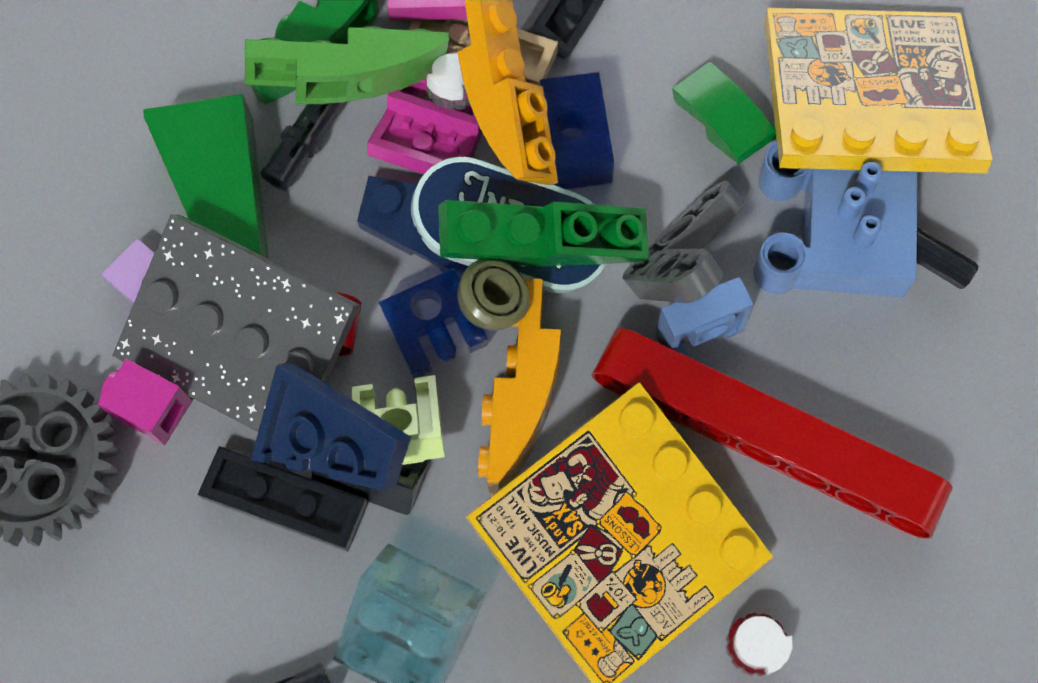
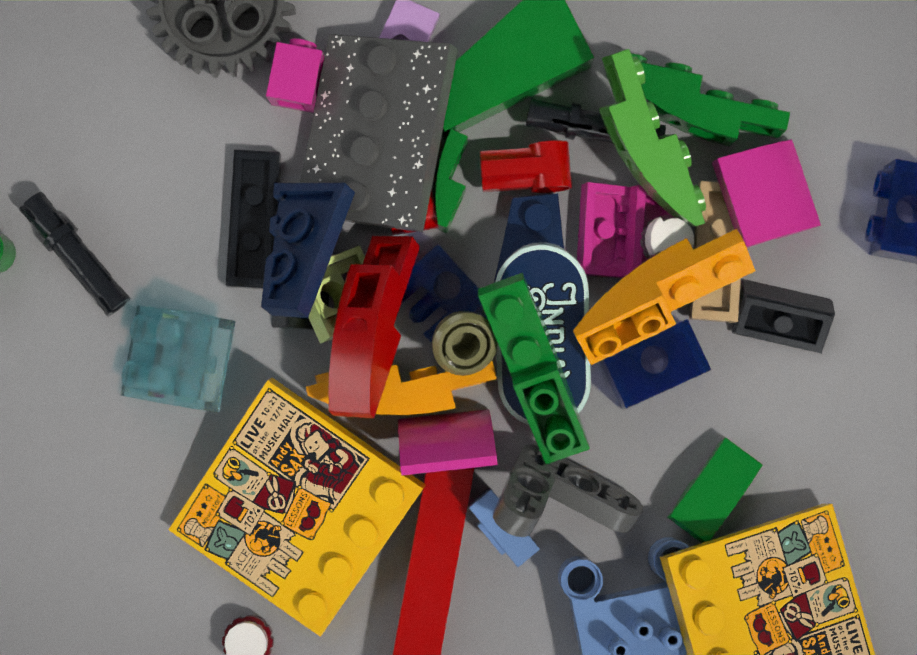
camera: 65 degrees right, 15 degrees up
none -> red slope [328,236,420,418]
none -> dark pink slope [398,409,498,476]
none -> green slope [436,129,468,234]
none -> red piece [480,140,572,193]

